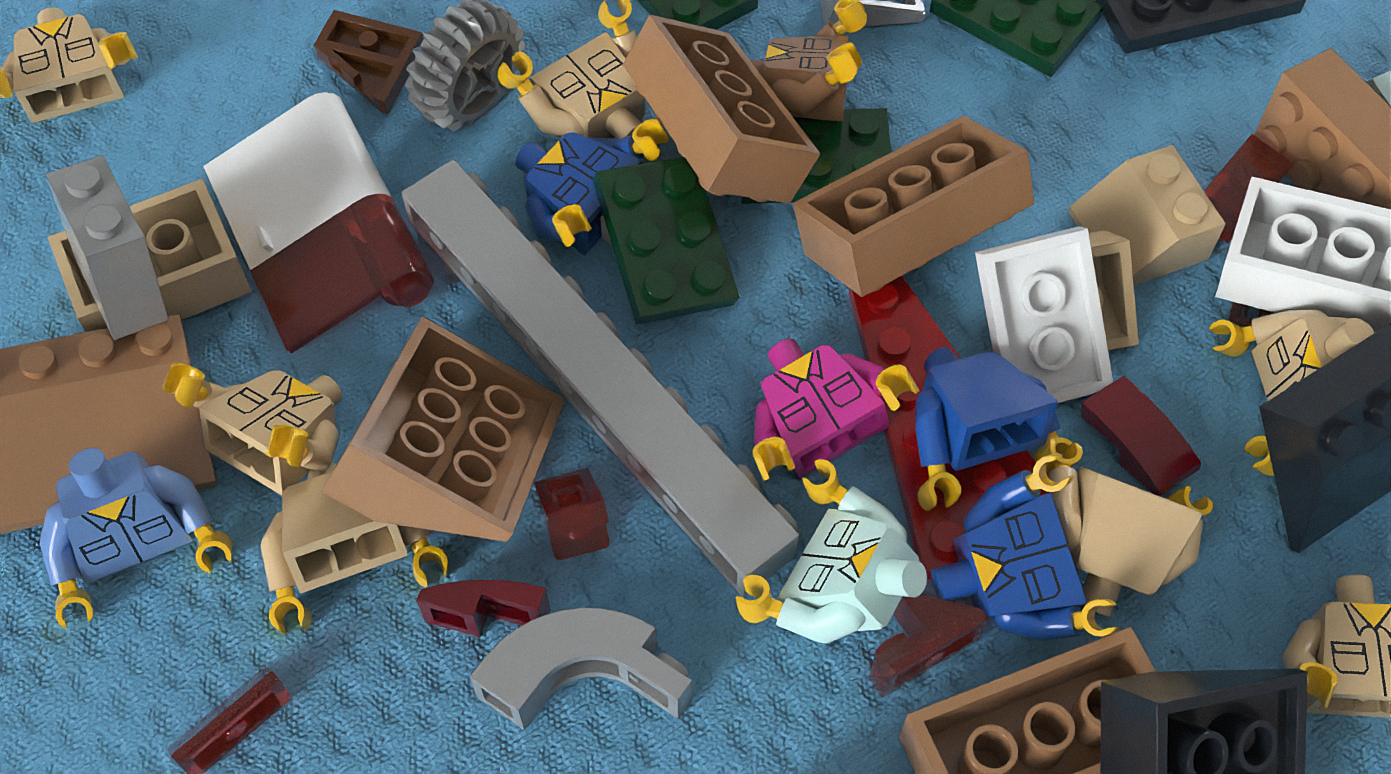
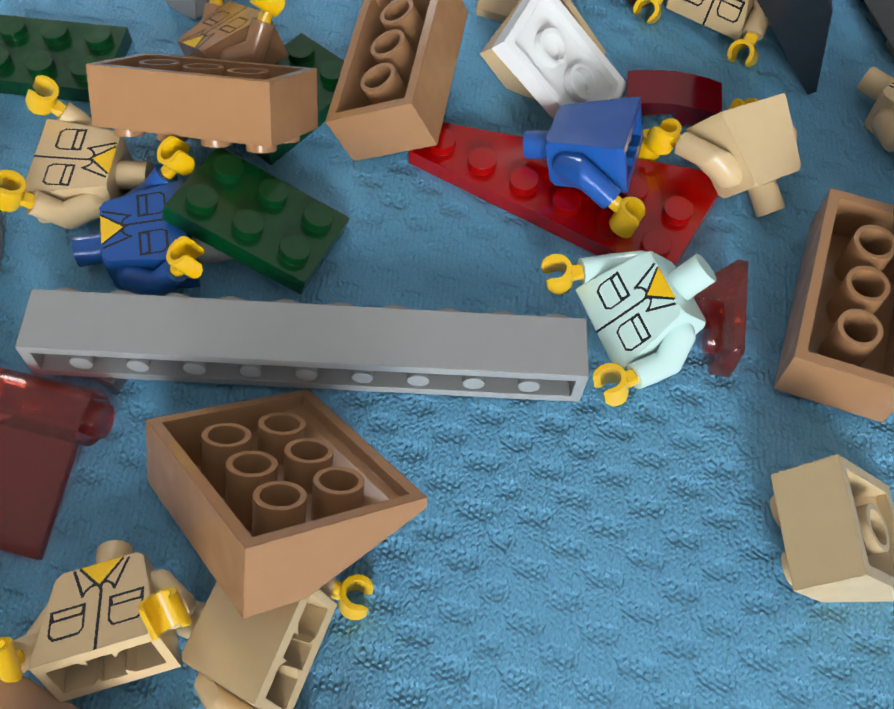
camera: 50 degrees left, 0 degrees up
dark red slope [416,580,551,637] -> none
light grey arch [470,608,692,730] -> none
clear red slope [534,468,610,560] -> none
dark pink torso [753,338,920,480] -> none
blue torso [931,453,1120,641] -> none

